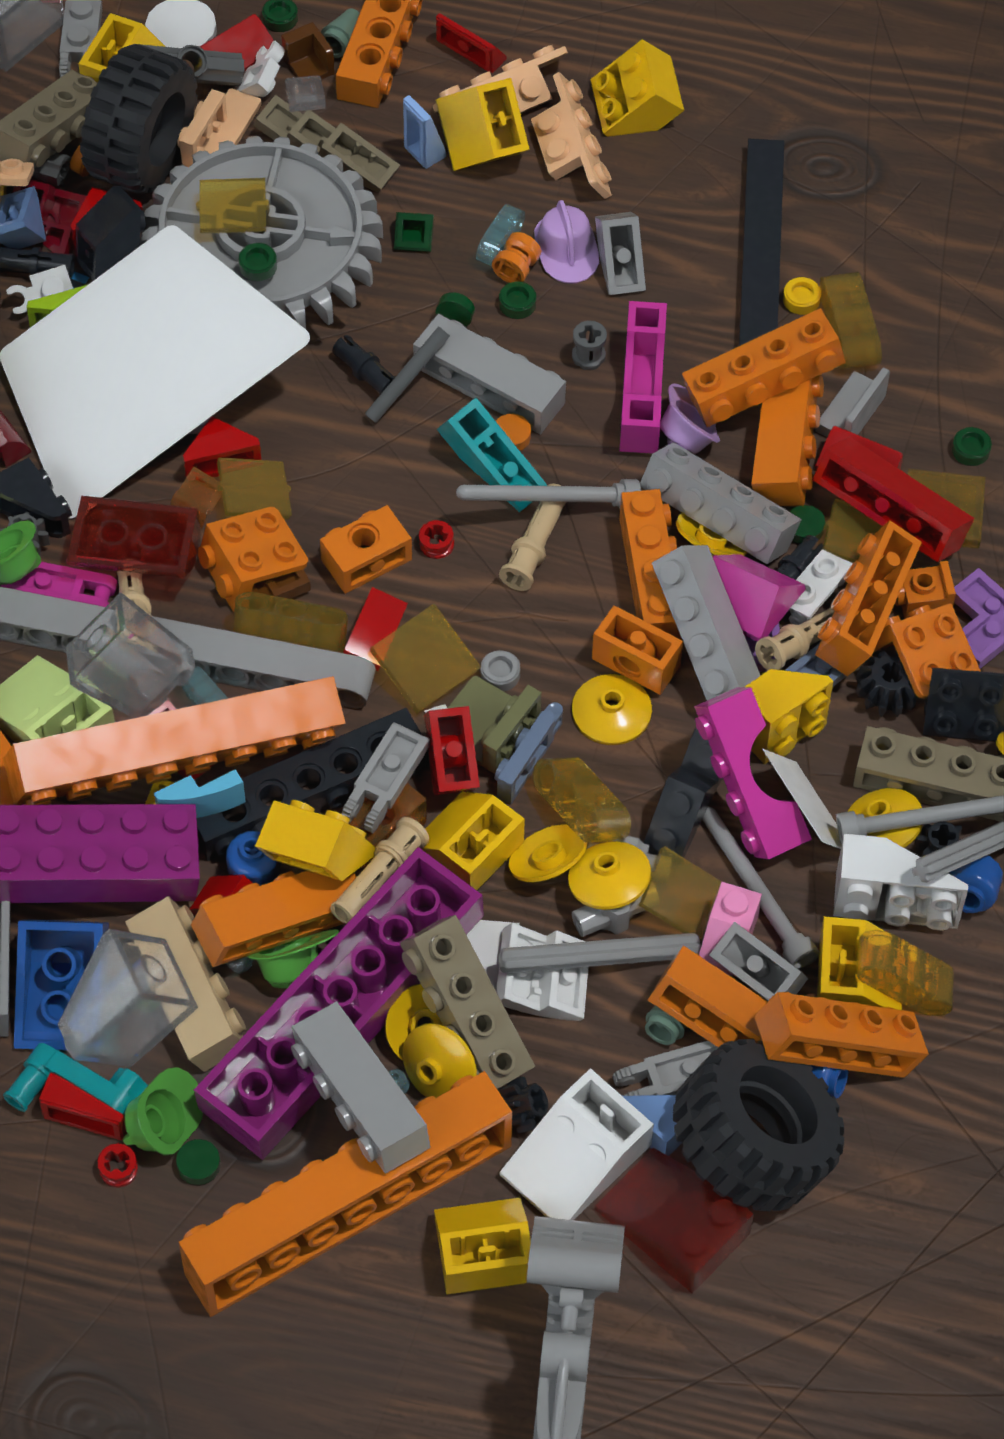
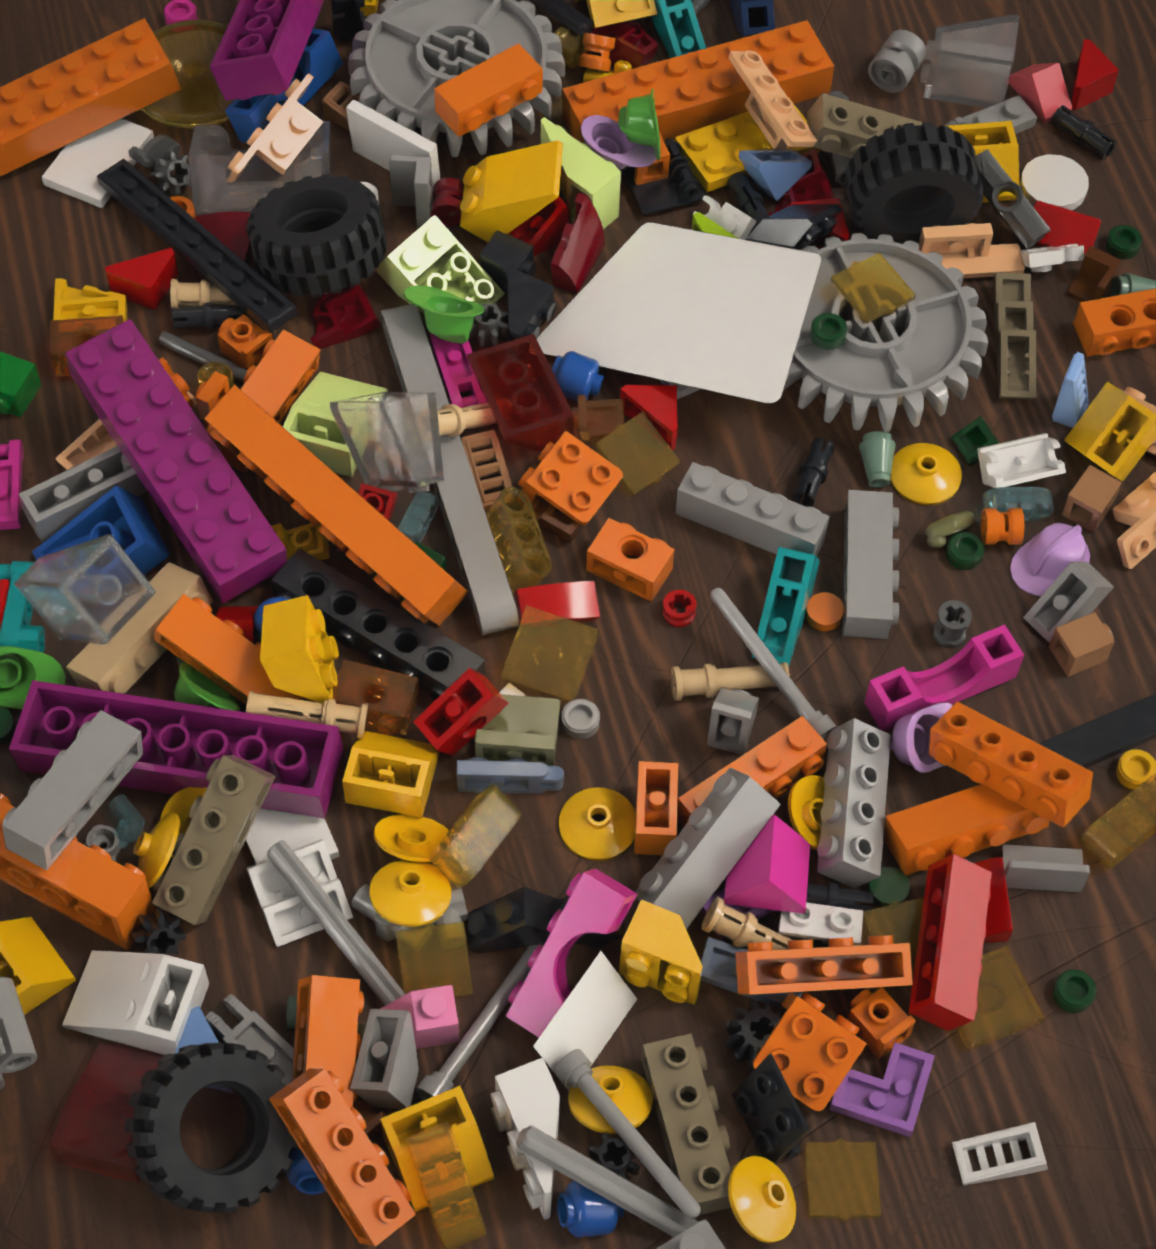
camera: 60 degrees right, 0 degrees up
medium azure slope [154,769,246,818] -> none
clear plate [285,76,326,112] -> none
light grey hinge [341,722,430,833] -> none
dark grey bar [365,326,450,423] -> none
dark green tile [436,292,475,327] -> none
none -> medium nougat slope [461,430,516,510]
none -> blue head [548,351,604,403]
none -> light grey brick [675,462,830,556]
none -> light grey slope [707,688,759,755]
none -> sand green cone [859,431,896,488]
none -> yellow dish [890,443,962,506]
none -> olive arm [925,510,975,548]
none -> white hinge [977,433,1066,489]
none -> medium nougat brick [1049,612,1115,677]
none -> medium nougat brick [1062,465,1122,533]

